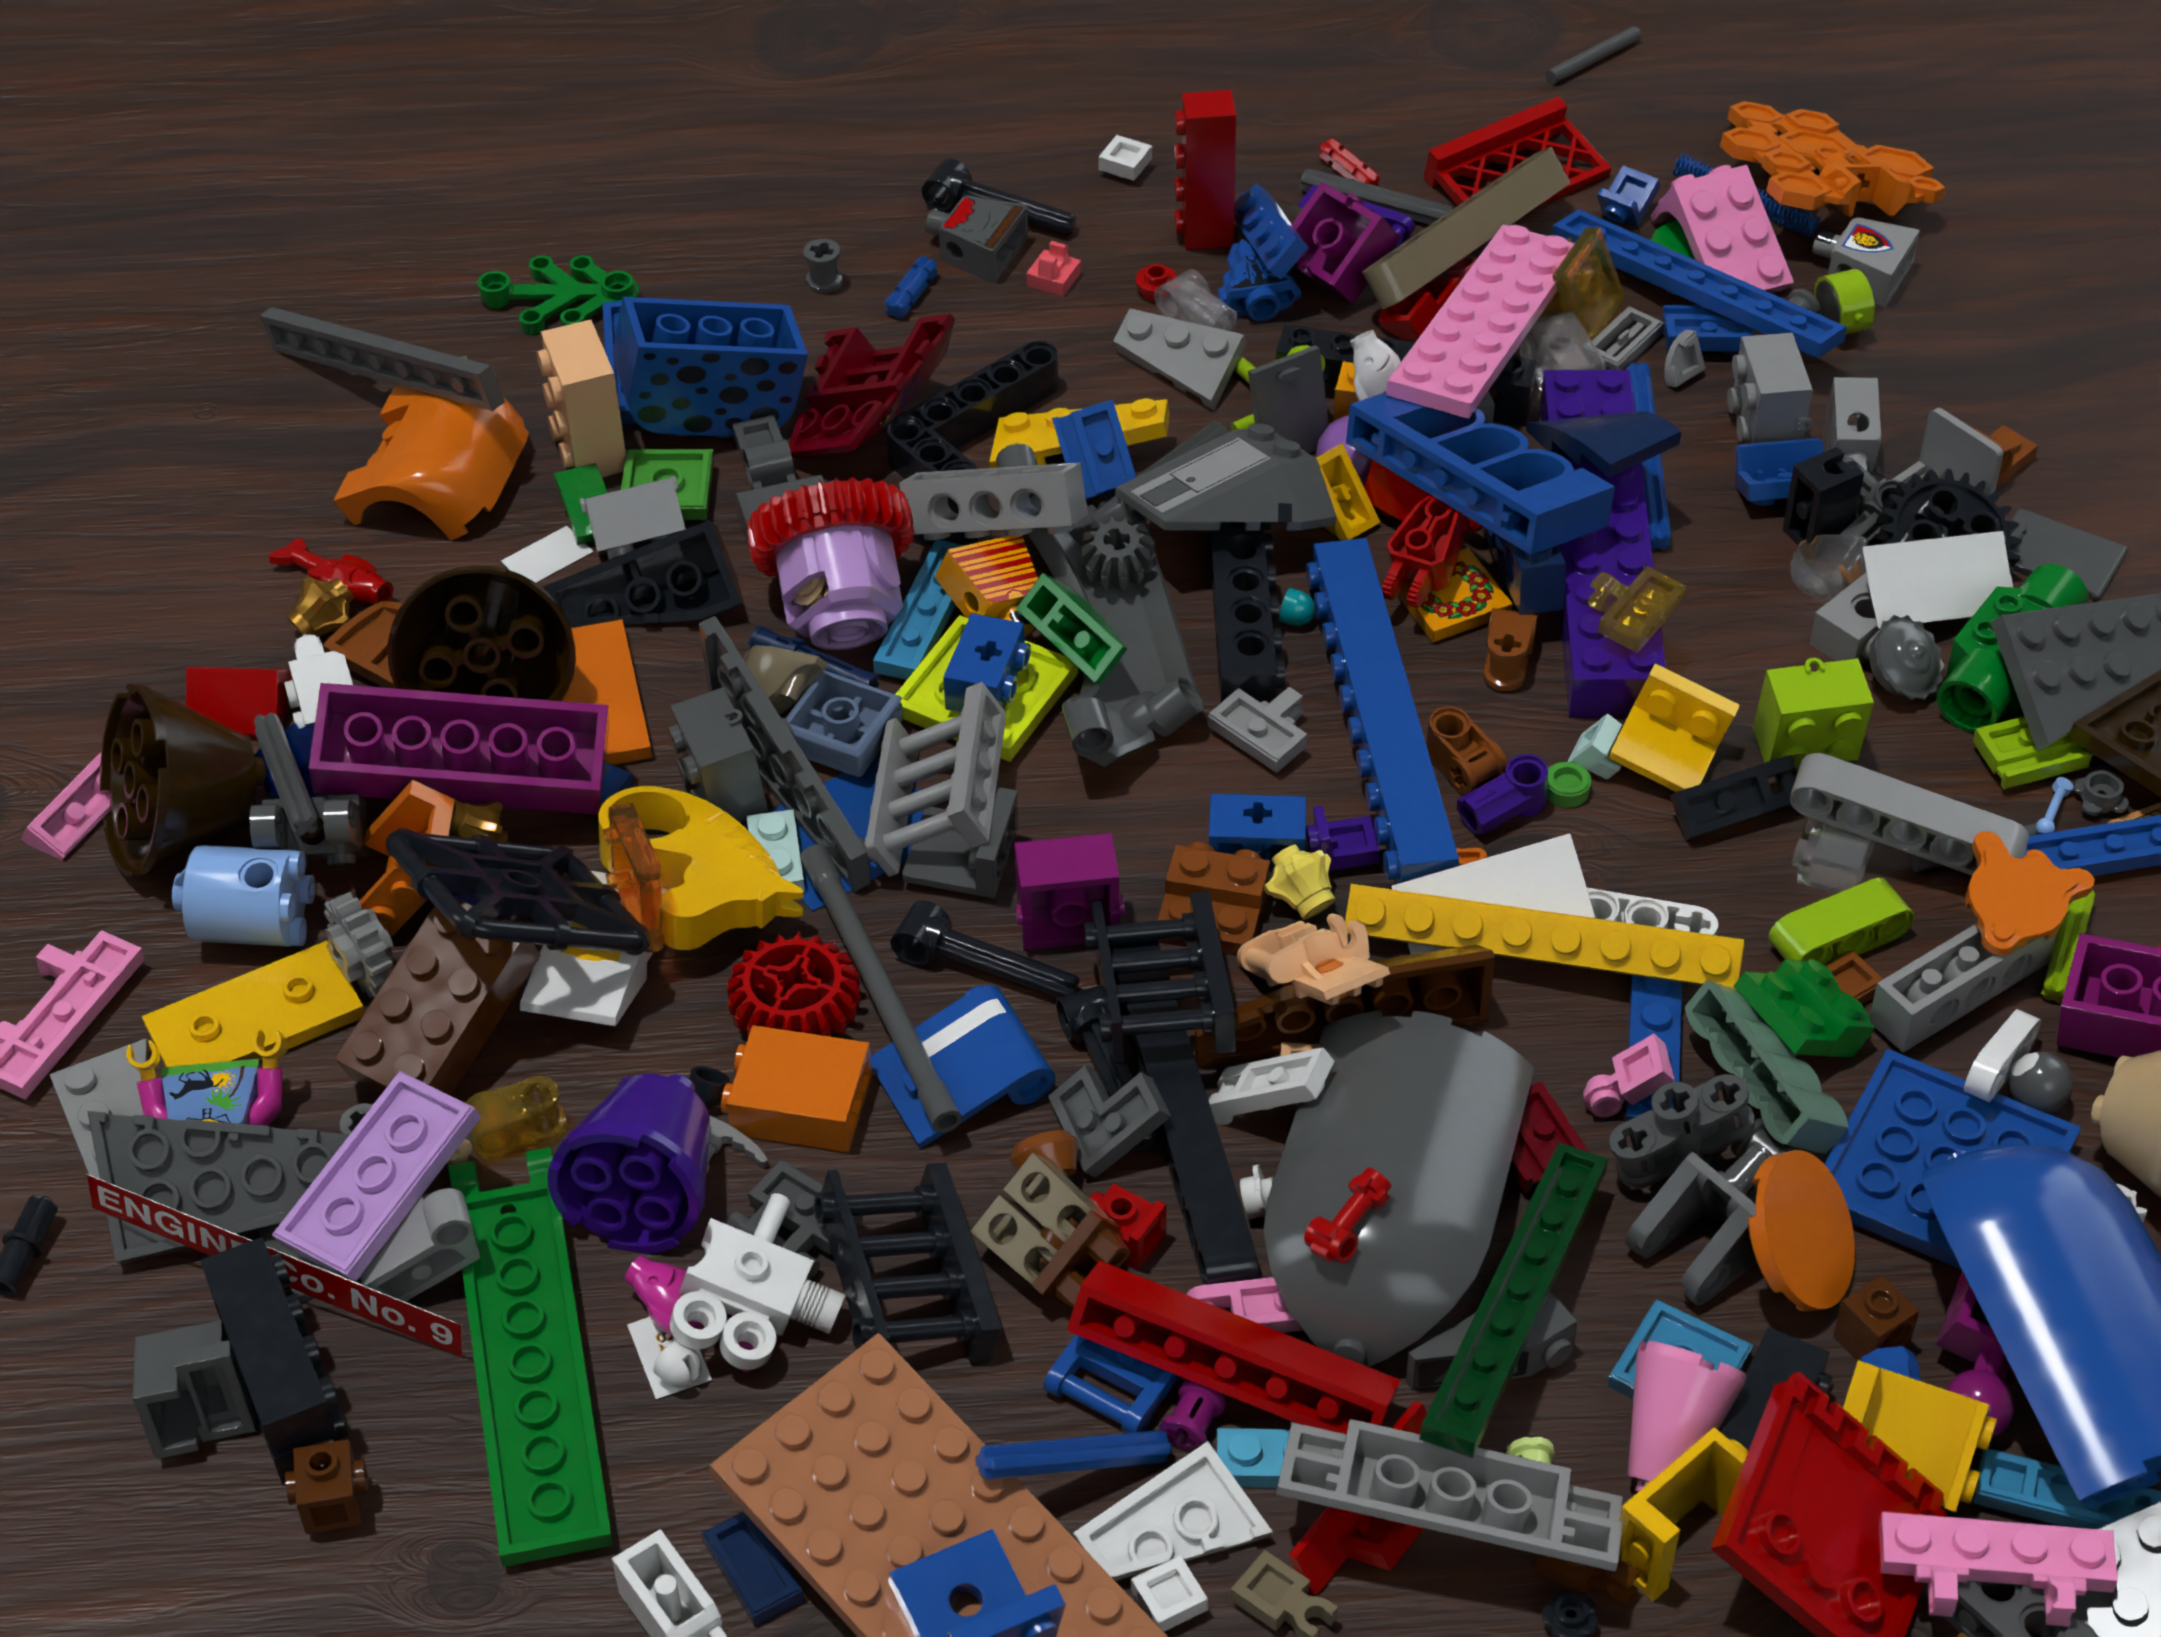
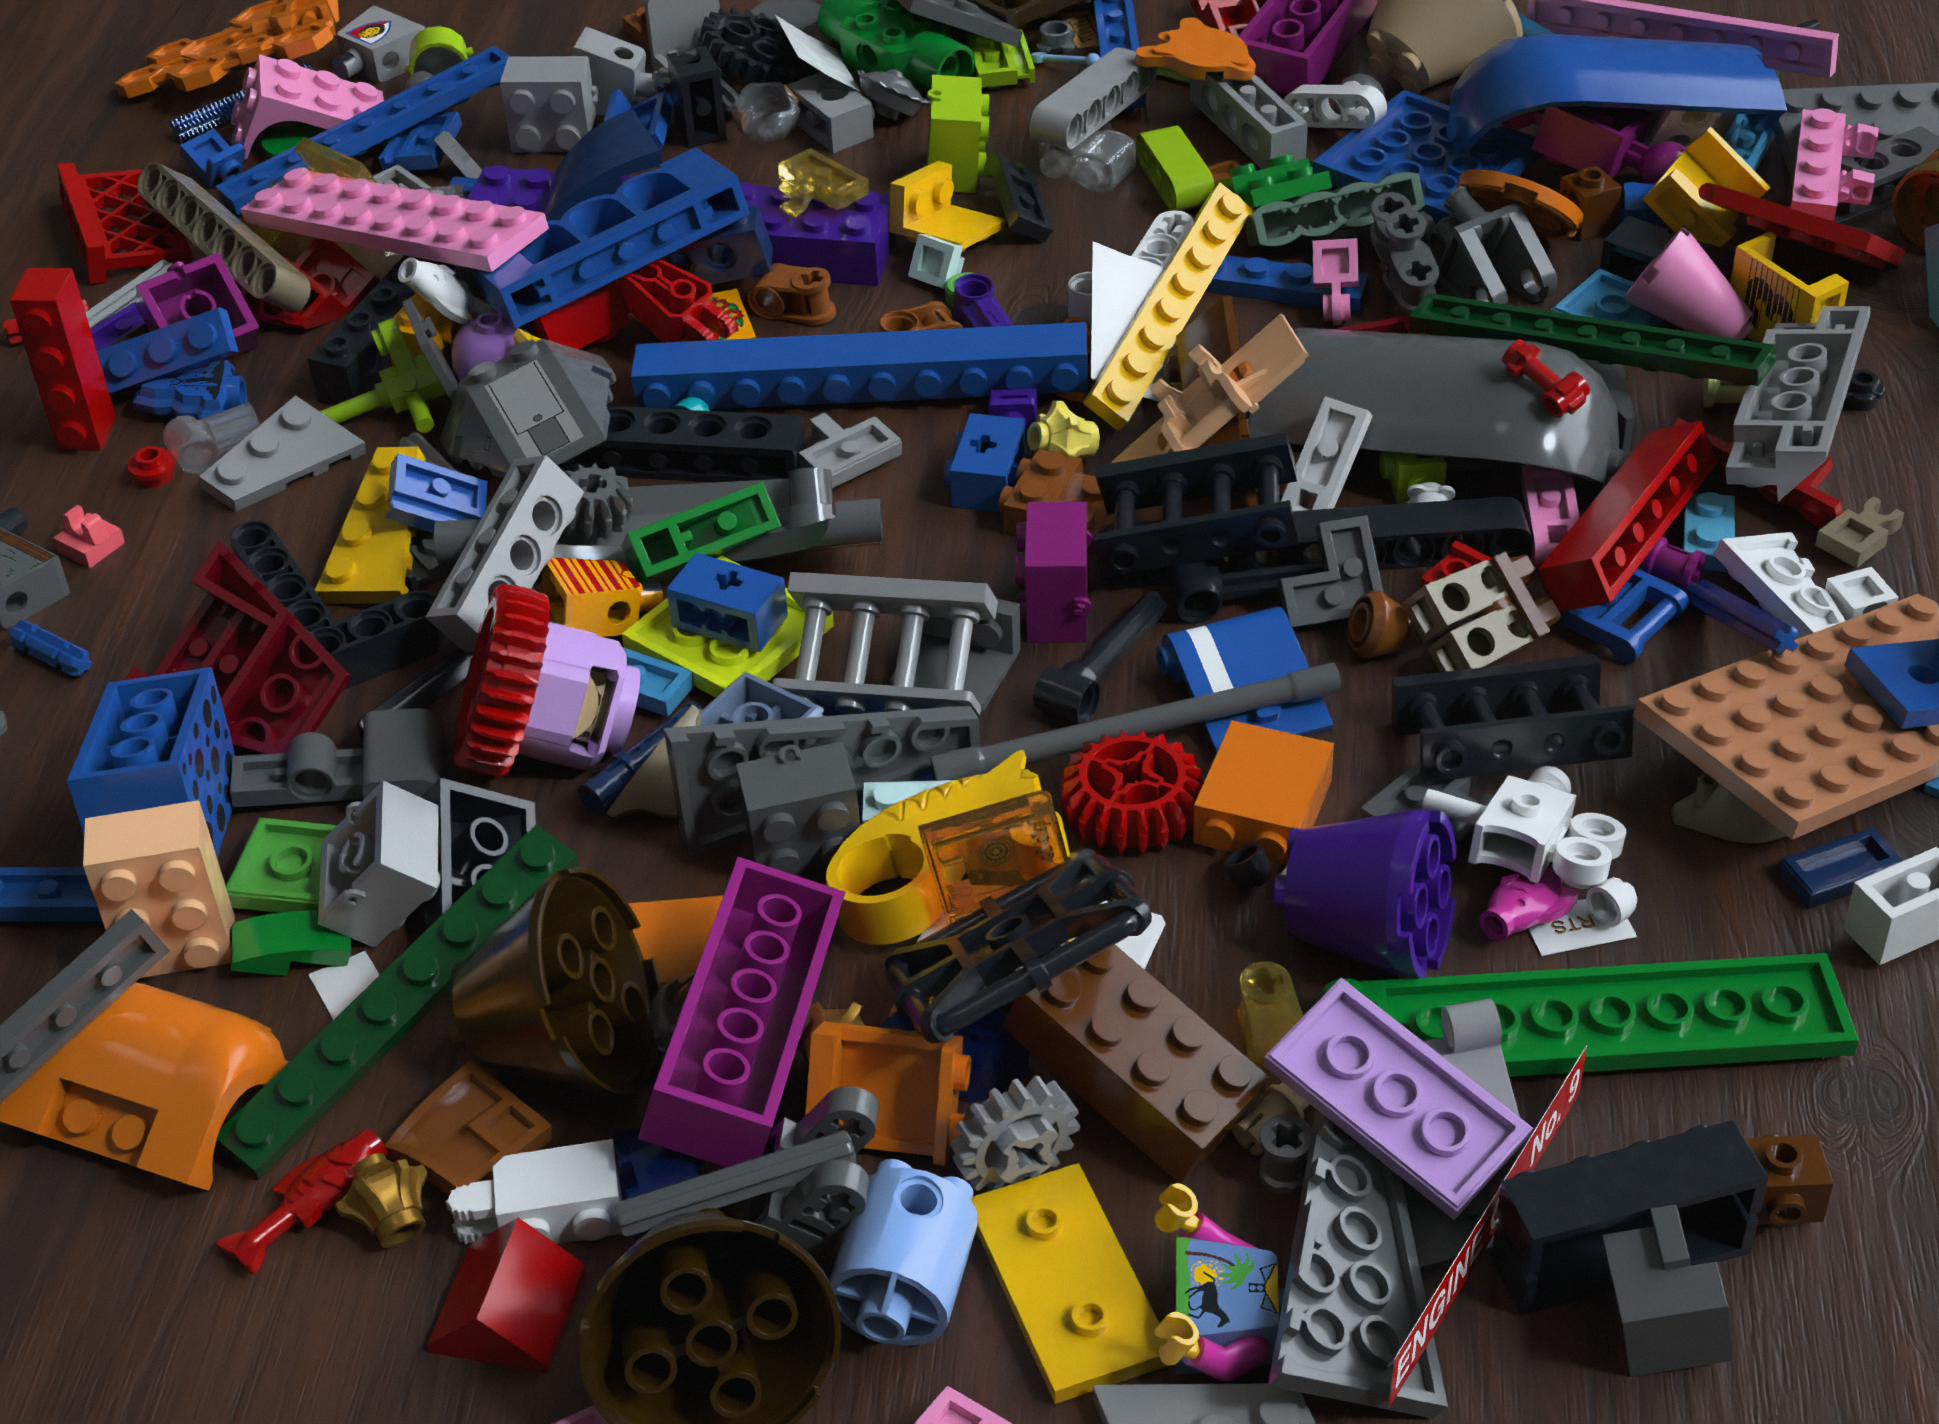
camera: 80 degrees left, 5 degrees down
none -> dark green plate [216,824,579,1181]

